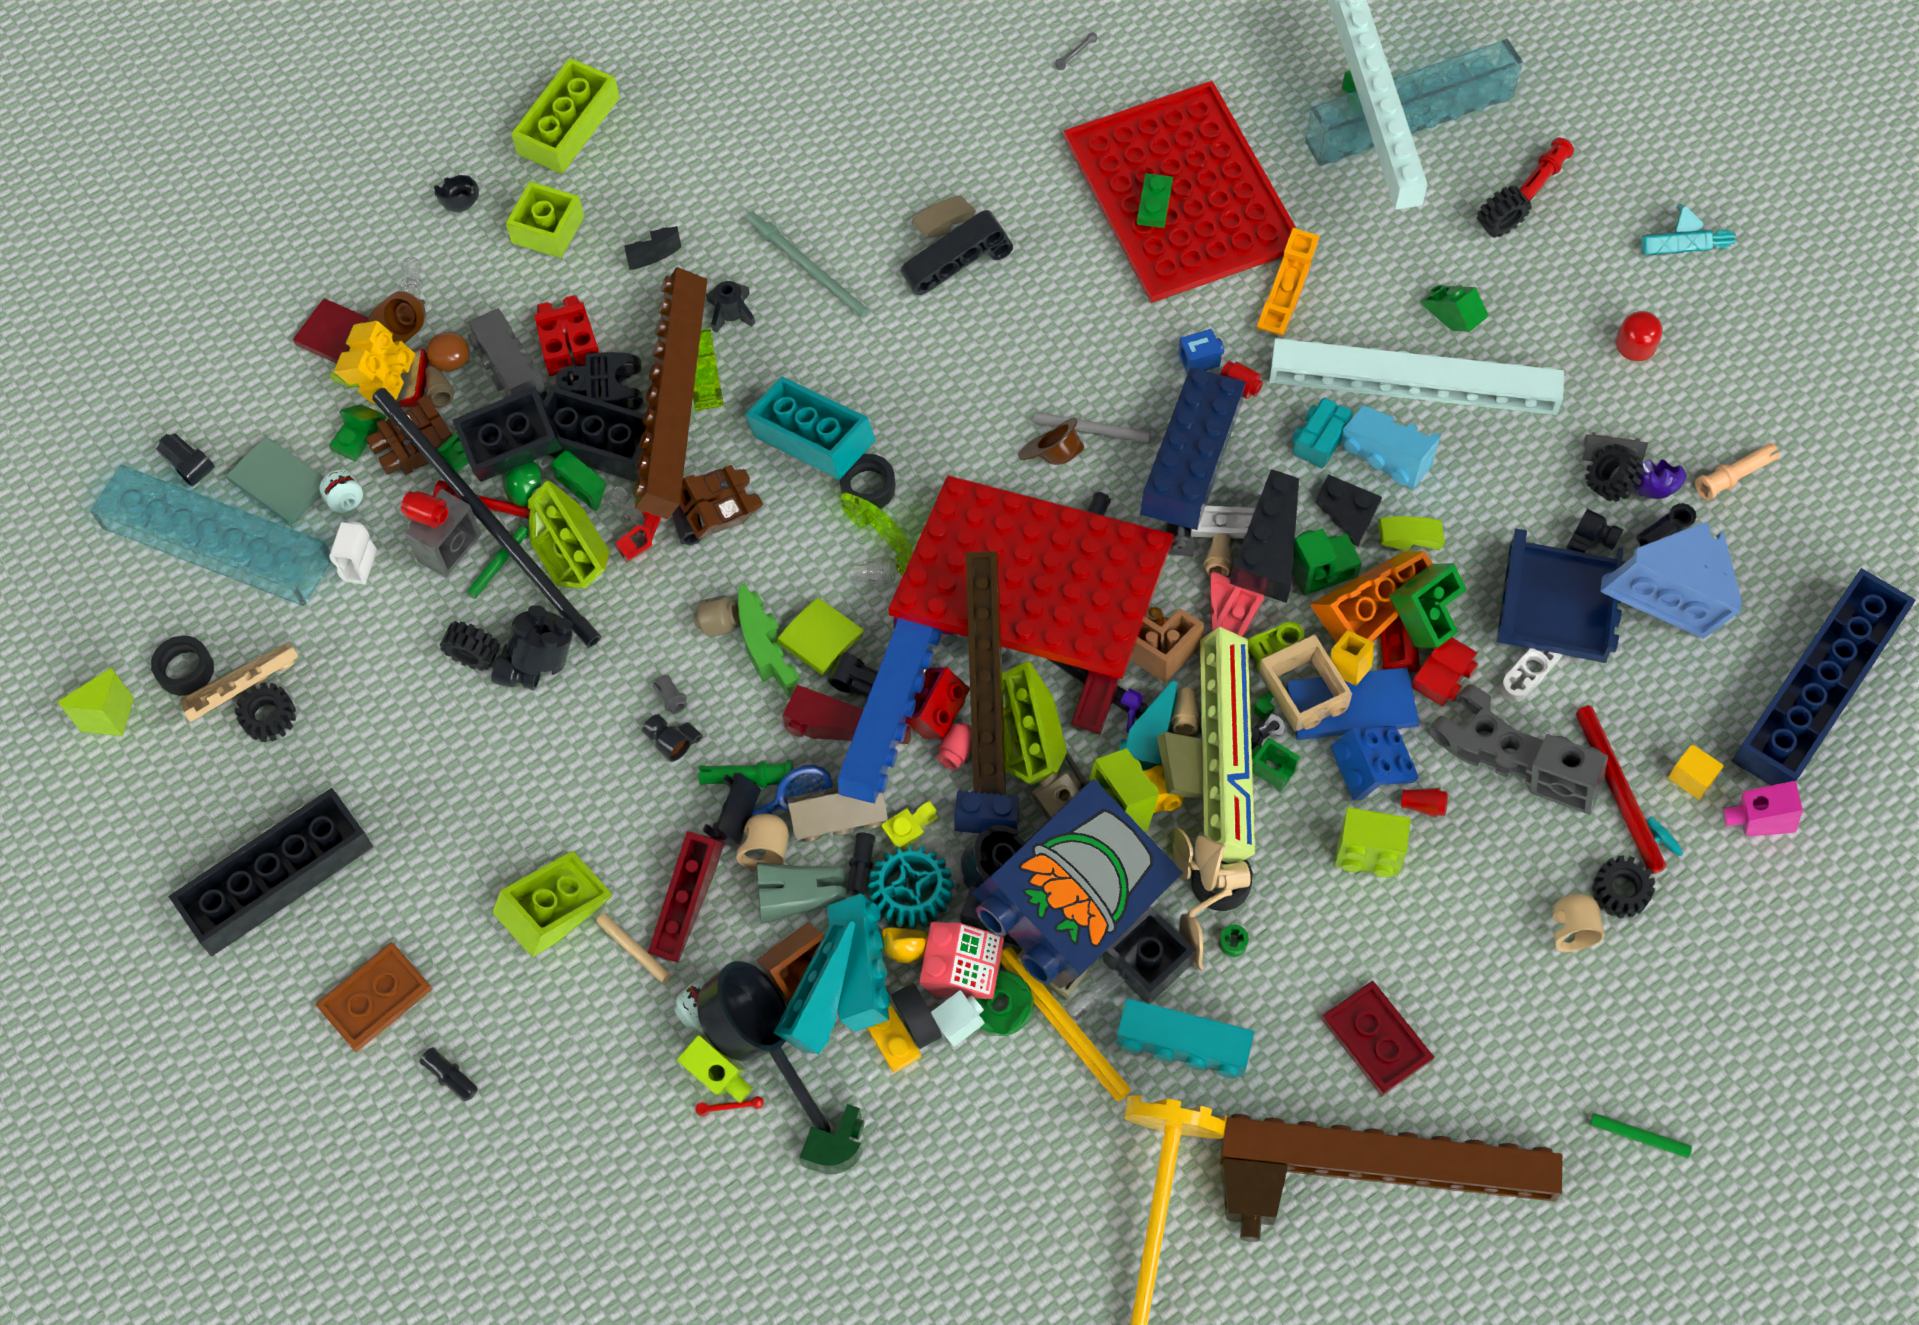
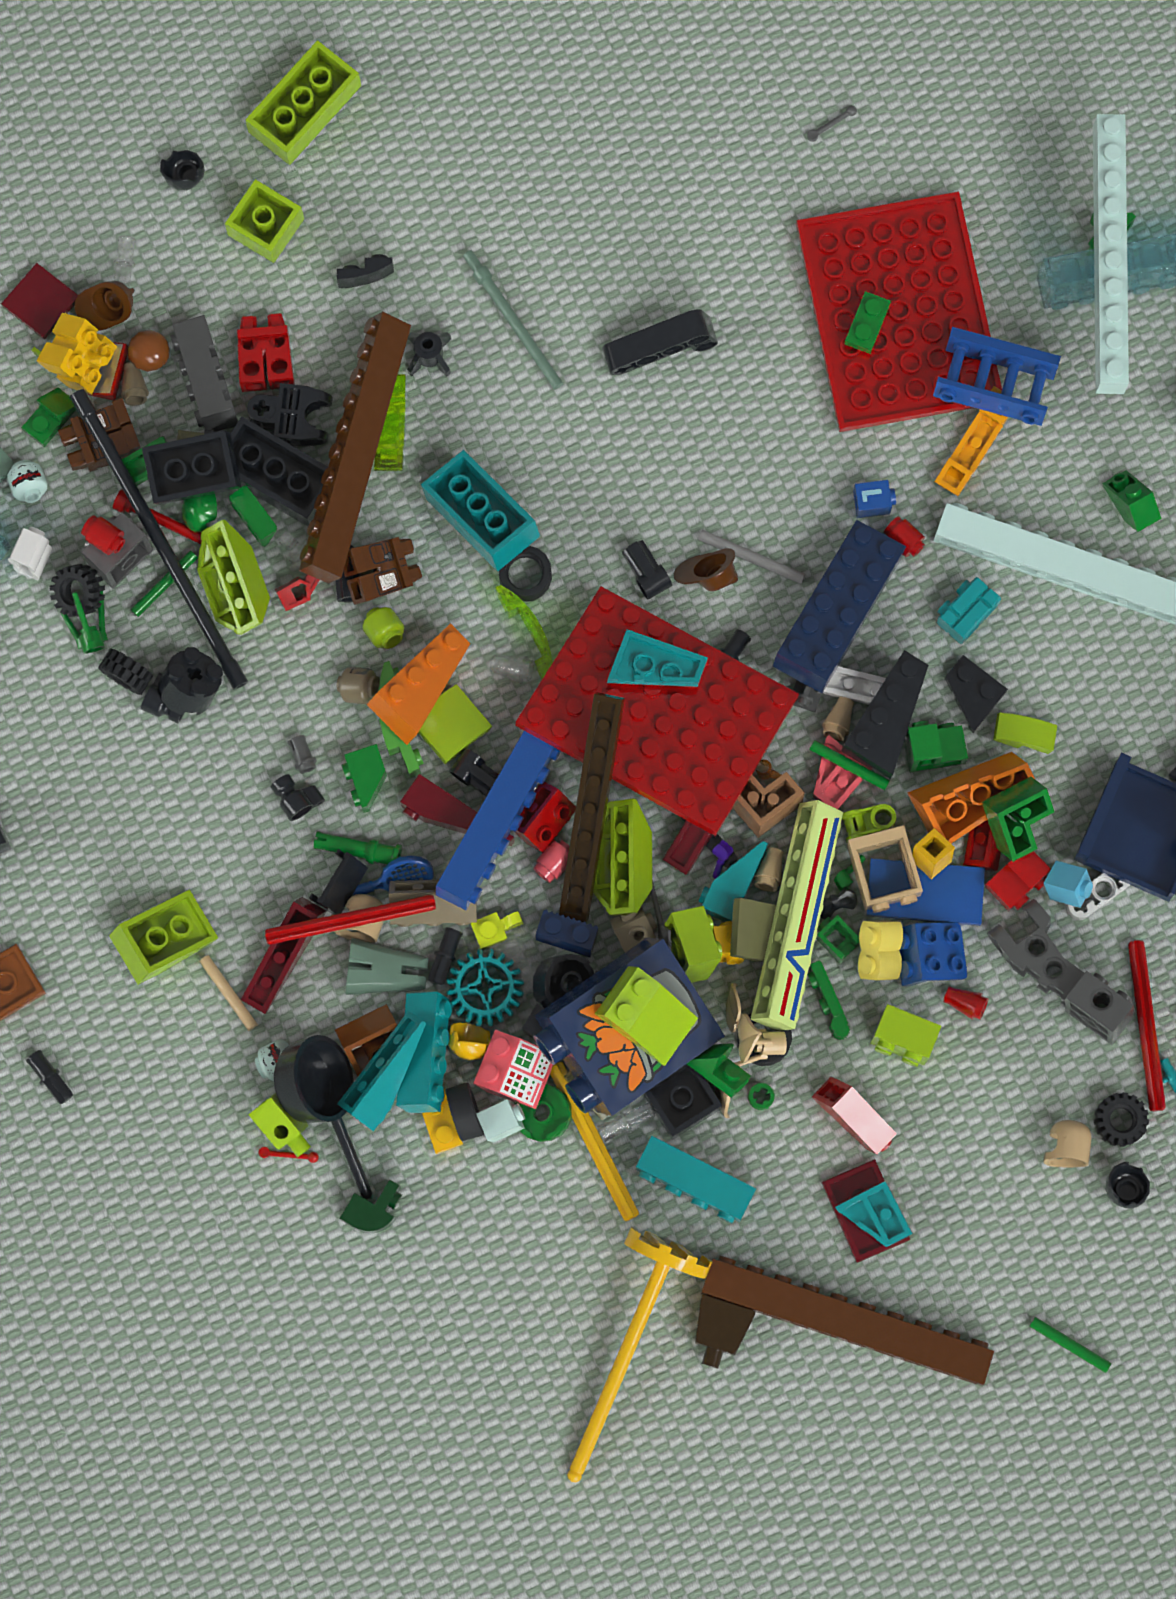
camera: 10 degrees right, 15 degrees up
dark tan slope [912,195,976,238] -> none
medium azure wedge [1340,405,1441,490] -> none
none -> black tyre [50,564,105,617]
none -> green plant [61,585,108,654]
none -> red axle [265,895,436,944]
none -> green slope [341,744,387,813]
none -> lime head [363,607,405,649]
none -> orange wedge [367,623,471,745]
none -> lime slope [595,966,698,1066]
none -> teal wing [607,629,708,687]
none -> black piece [622,540,673,600]
none -> green slope [687,1043,751,1098]
none -> green hinge [807,961,851,1041]
none -> green bar [809,740,890,791]
none -> slope [812,1076,897,1155]
none -> teal wing [835,1181,913,1247]
none -> light yellow brick [858,920,903,980]
none -> blue fence [933,327,1061,426]
none -> medium azure brick [1044,861,1093,908]
none -> black hair [1105,1162,1150,1209]

